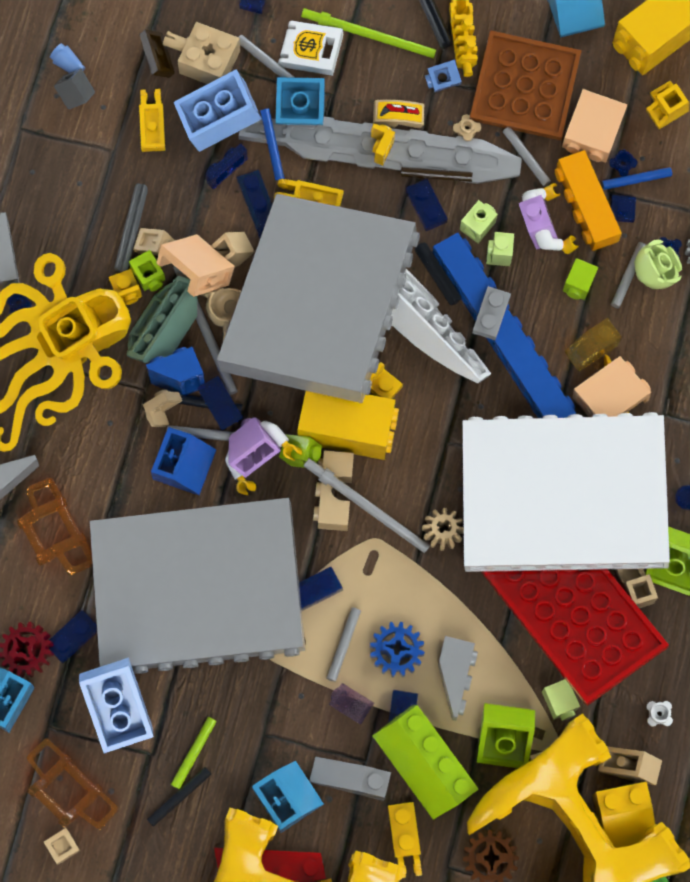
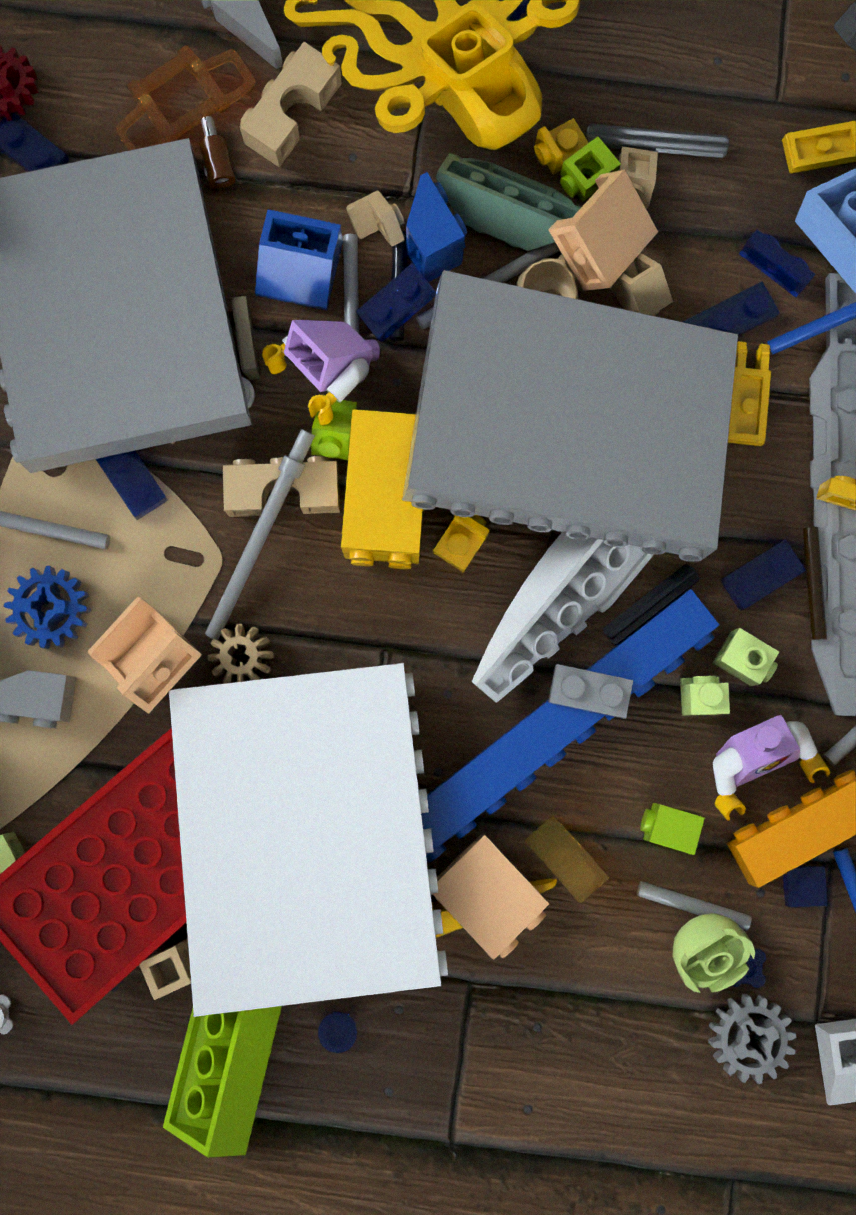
camera: 80 degrees right, 10 degrees up
none -> light nougat panel [88,597,202,714]
none -> reddish brown piece [199,116,236,189]
none -> dark tan tile [232,296,260,380]
none -> tan arch [240,42,342,167]

